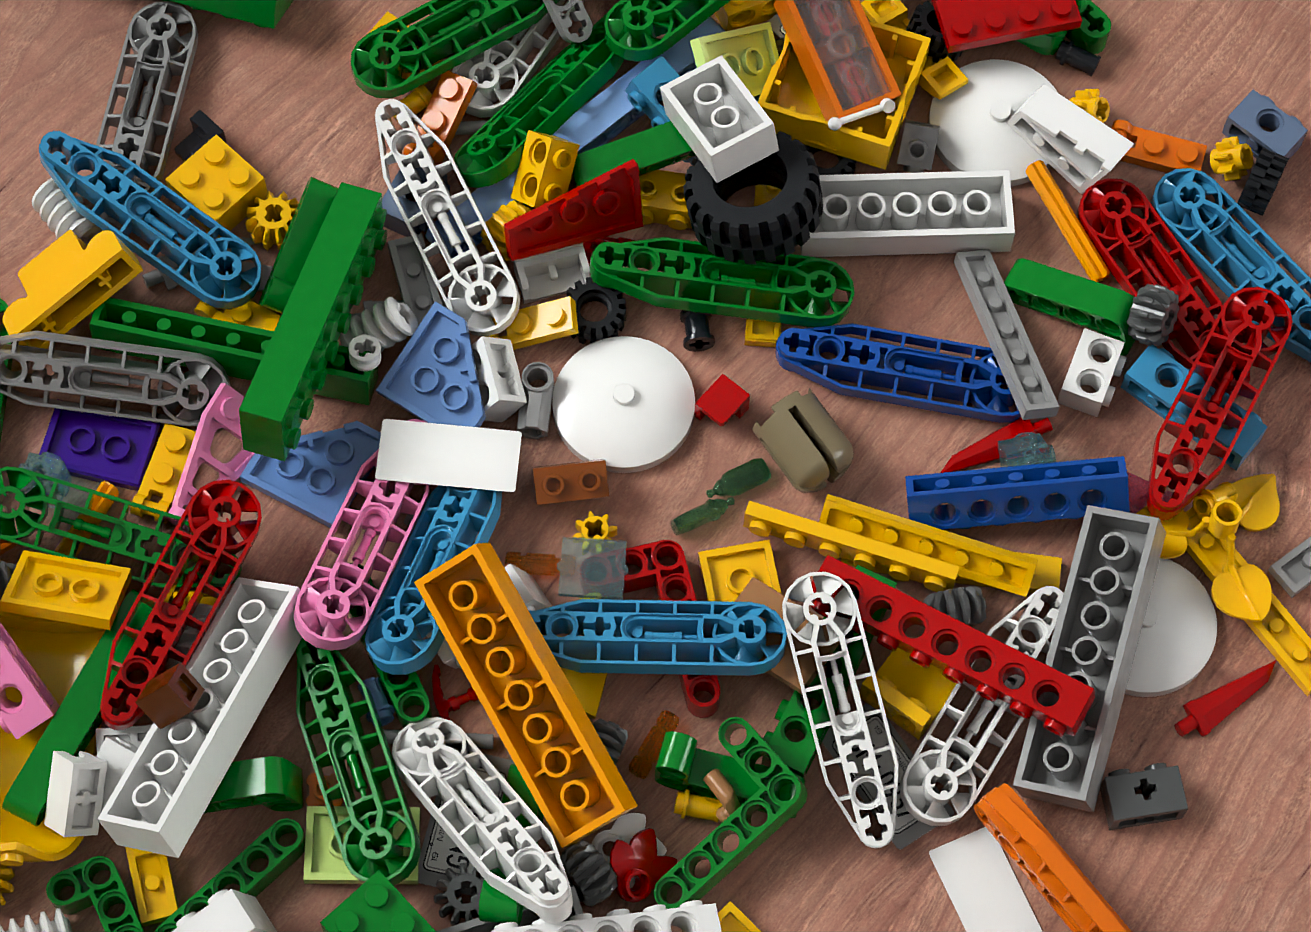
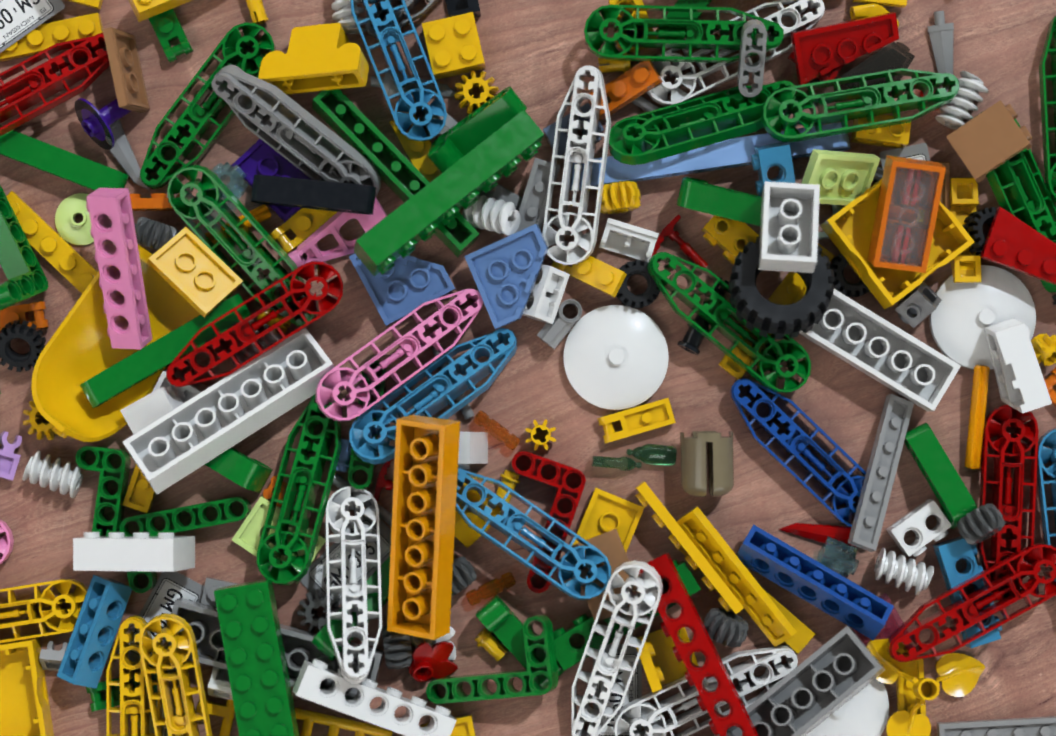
camera: 35 degrees right, 20 degrees up
white hinge [44,751,108,837] -> none
reddish brown panel [135,662,205,729] -> none
white bush [348,334,382,371] -> none
white sticker [375,419,522,492] -> none
red wing [504,159,644,261] -> none
yellow brick [511,130,580,208] -> none
dark orange brick [532,459,610,505] -> none
clear light blue piece [557,537,628,600] -> none
red panel [694,374,750,426] -> none
medium nougat arm [703,769,741,823] -> none
white hinge [828,98,895,131] -> none
yellow pin [1193,482,1238,517] -> none
none -> black beam [251,175,376,215]
none -> yellow plate [597,398,676,443]
none -> white piece [874,548,934,596]

